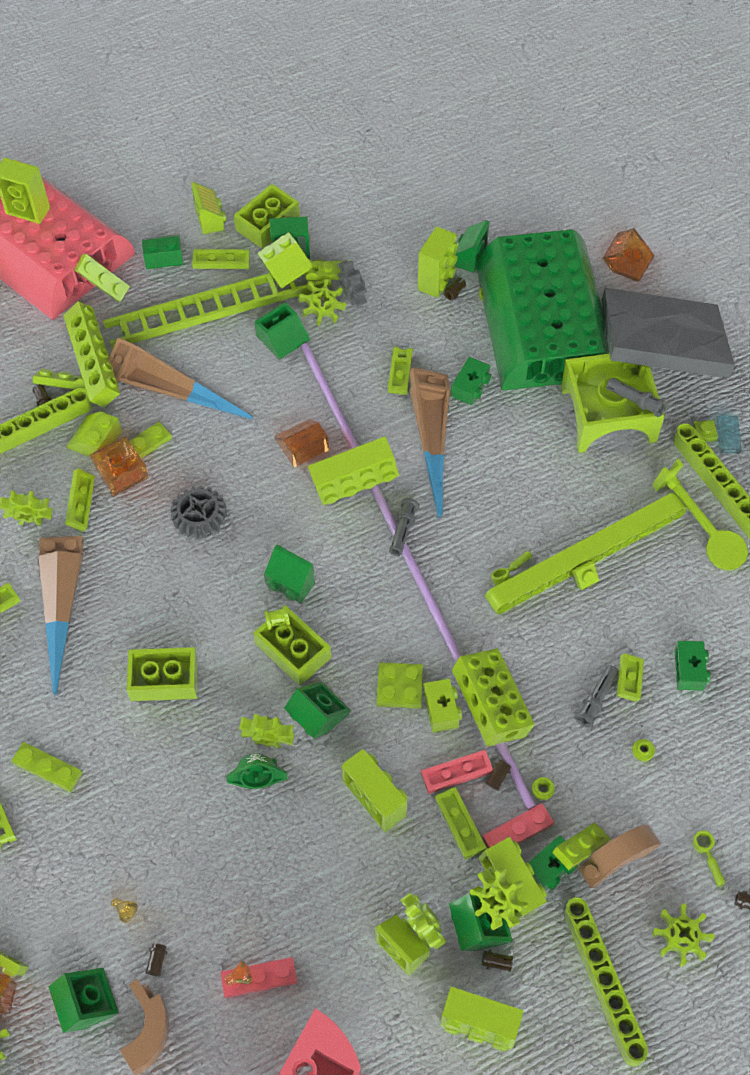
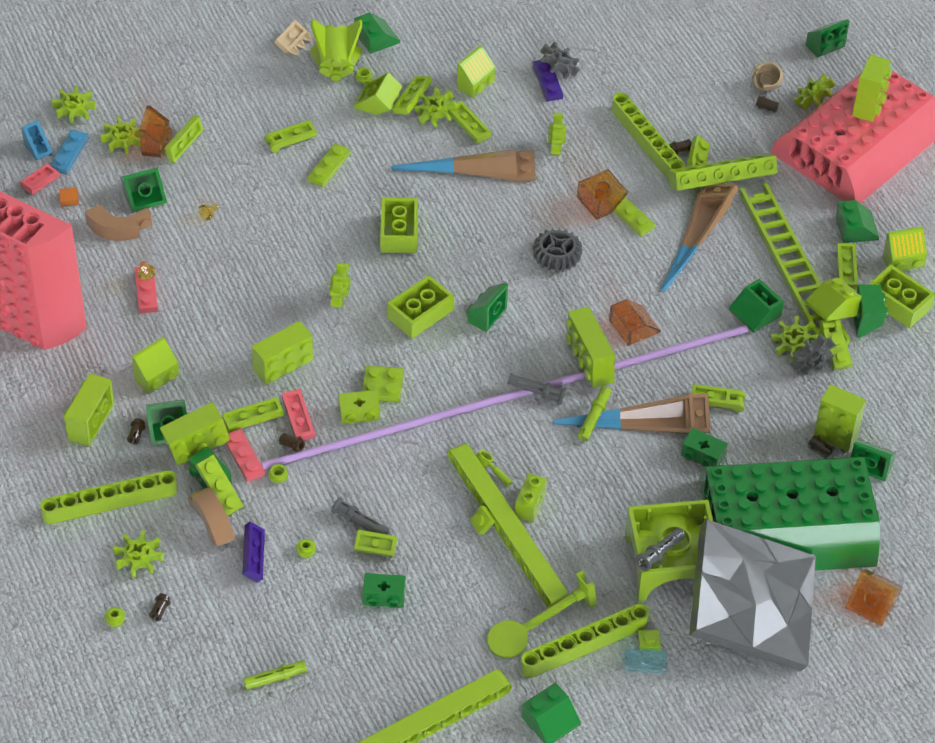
camera: 90 degrees right, 10 degrees down
lime plate [65,468,95,532] -> none
lime slope [67,411,122,462] -> none
lime plate [74,254,130,302] -> none
dark brown pin [145,943,168,977] -> none
green hat [227,753,287,789] -> none
lime bush [264,606,290,630] -> none
green slope [284,681,351,738] -> none
lime gear [401,892,447,950] -> none
lime brick [452,648,535,747] -> none
lime gear [470,867,529,930] -> none
lime piece [692,830,726,887] -> none
none -> dark purple plate [242,522,265,583]
none -> lime brick [515,473,547,523]
none -> lime pin [577,386,612,442]

